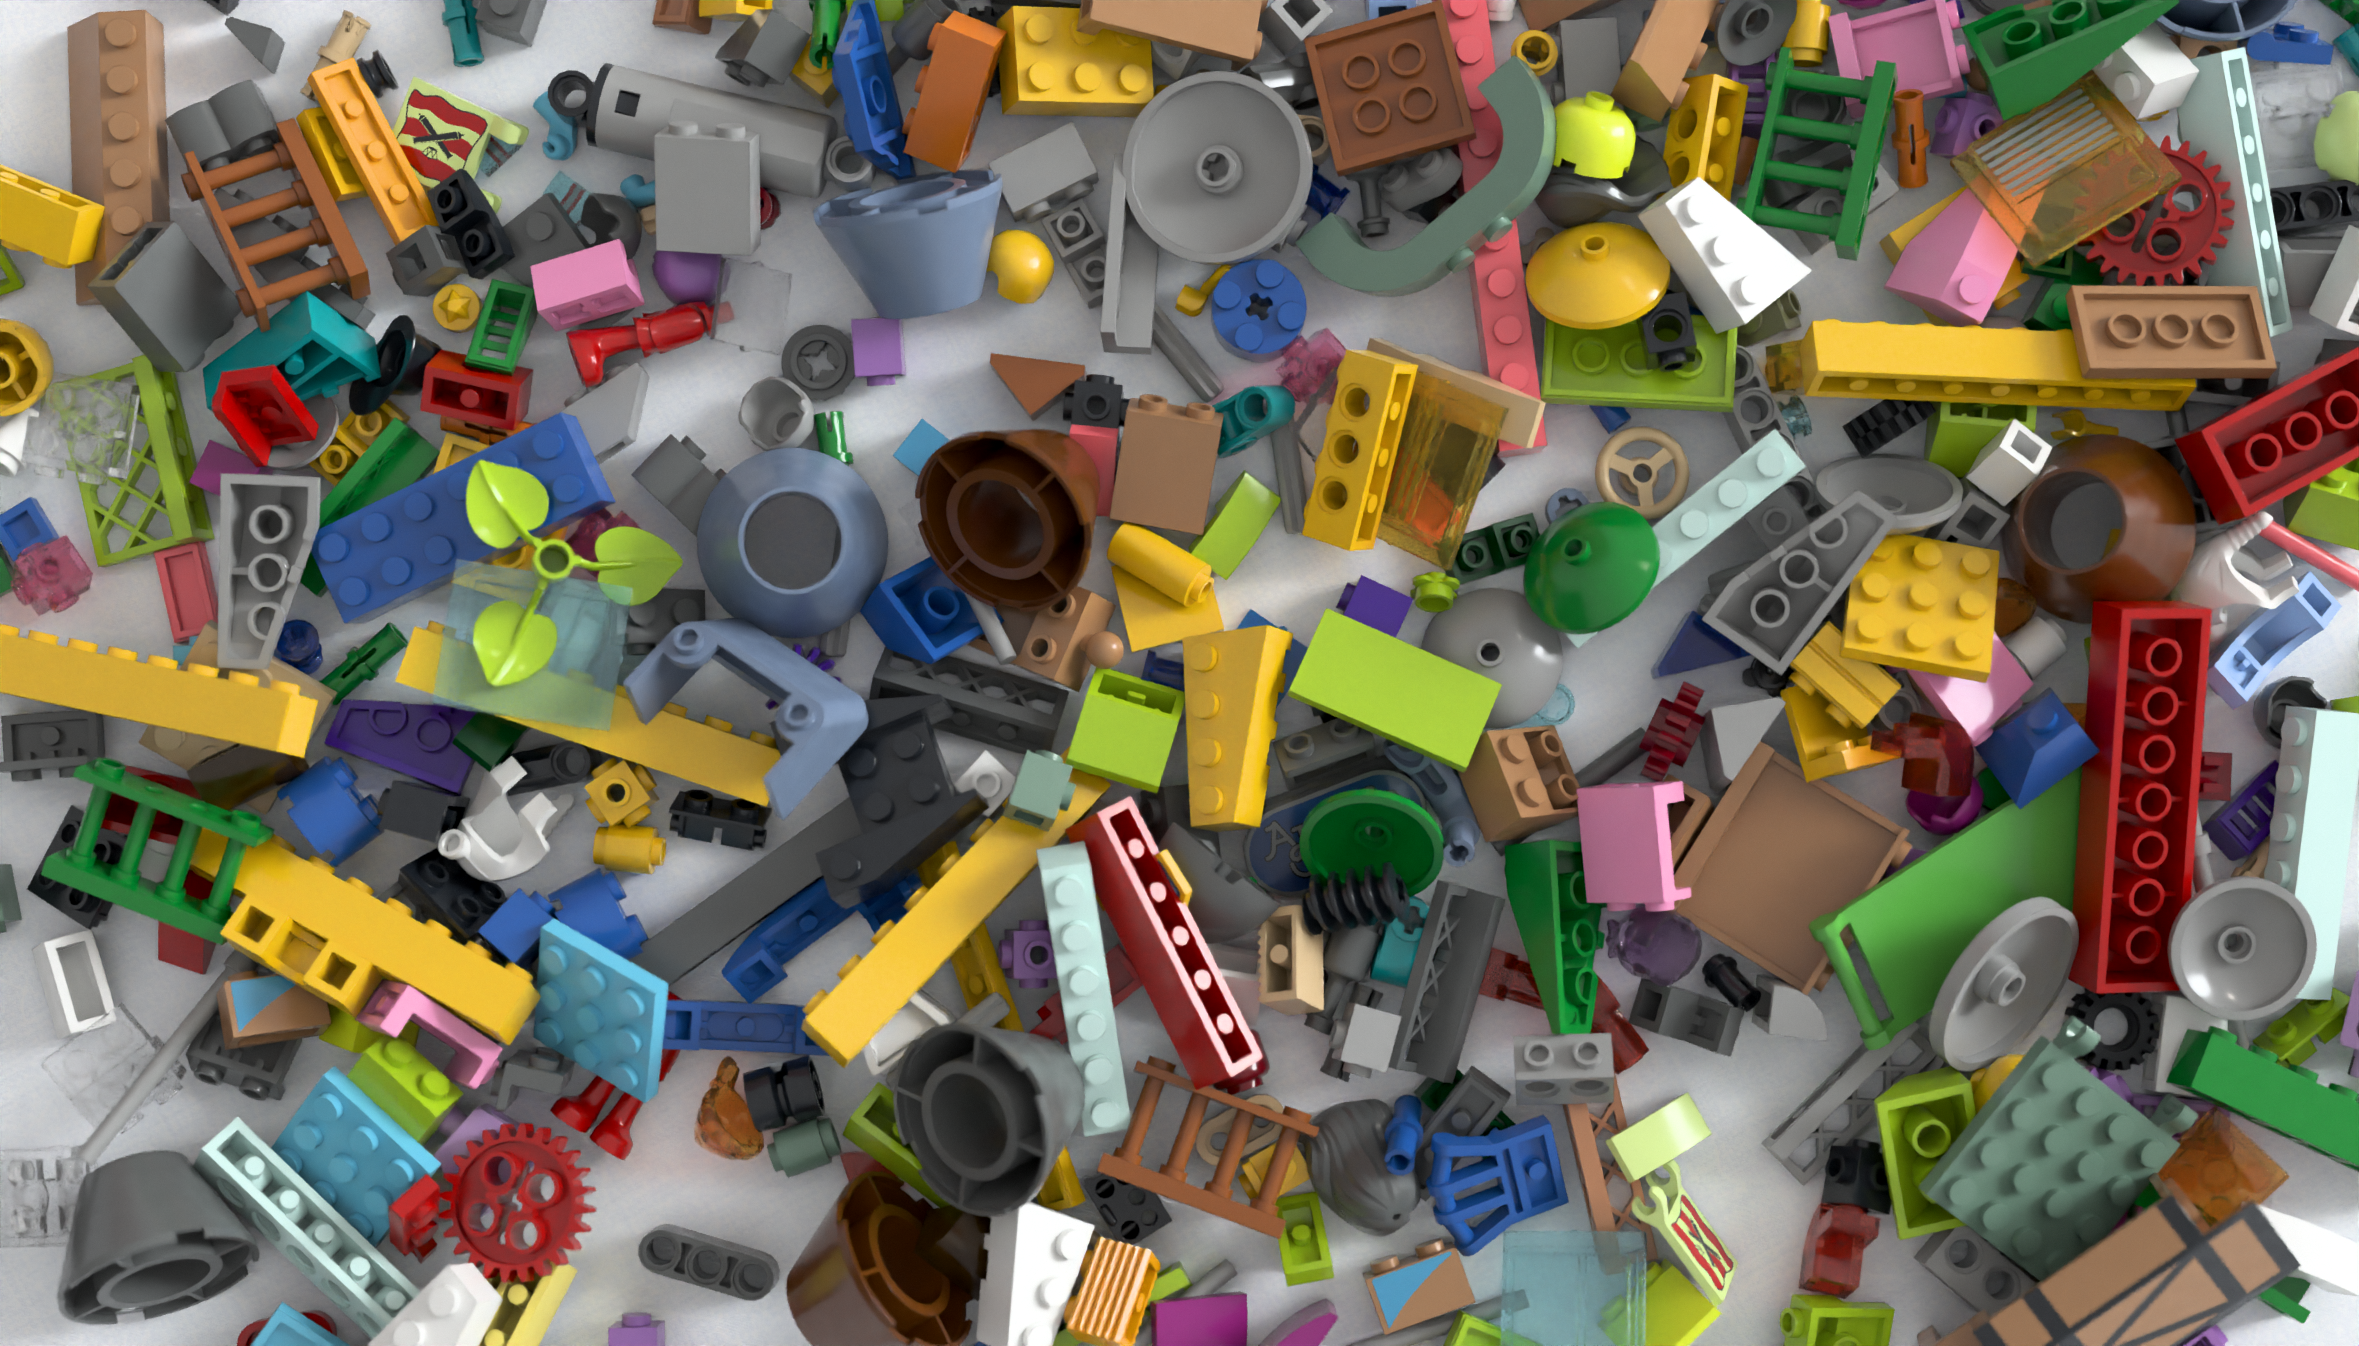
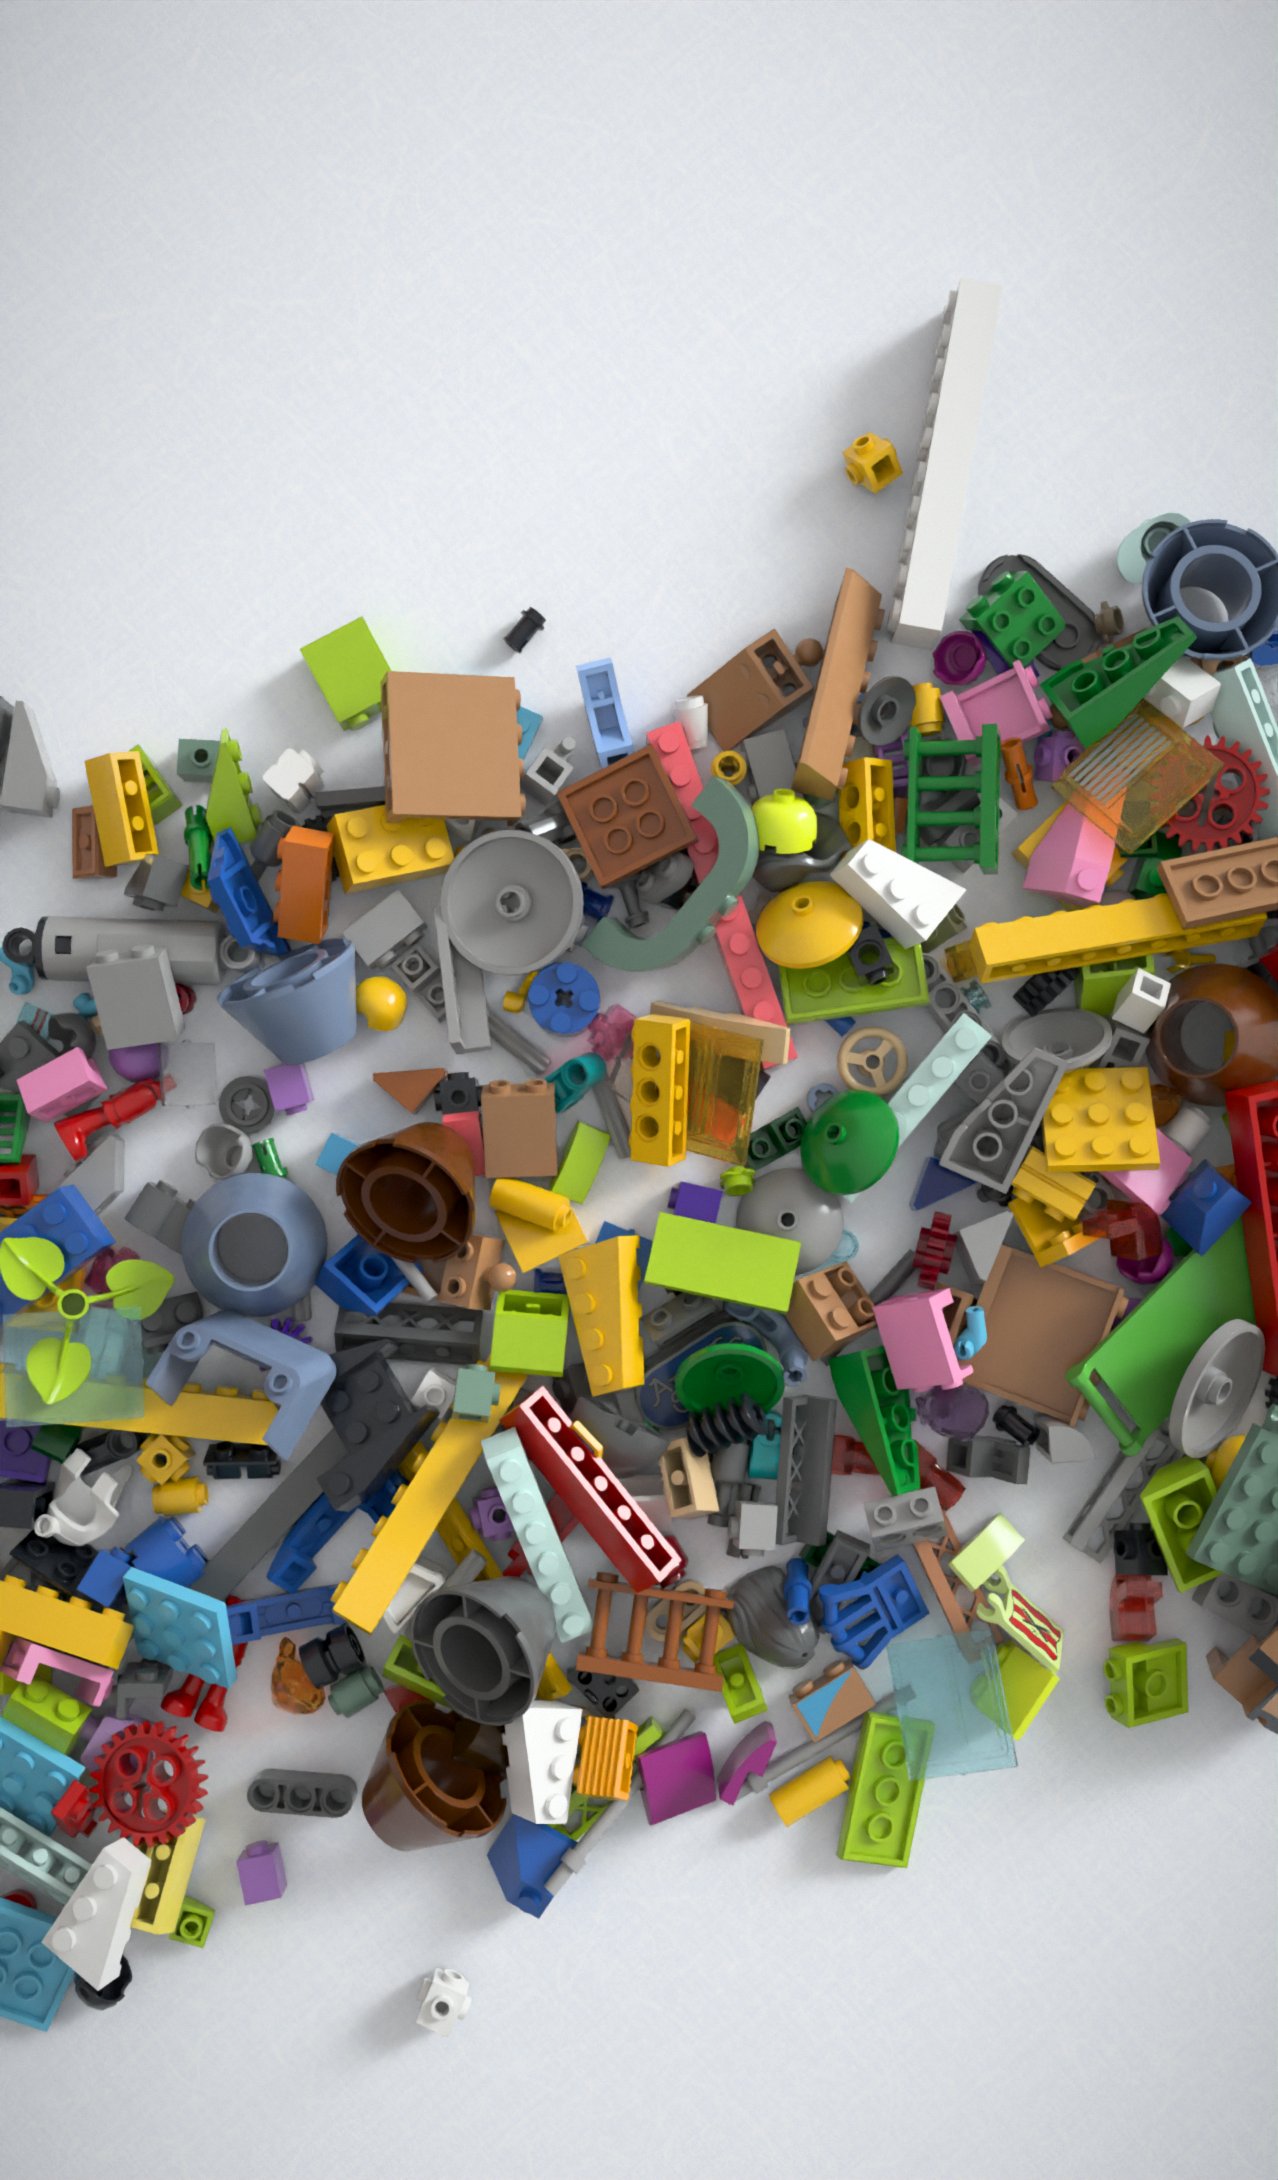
camera: 15 degrees left, 0 degrees up
none -> medium azure arm [954,1306,987,1360]

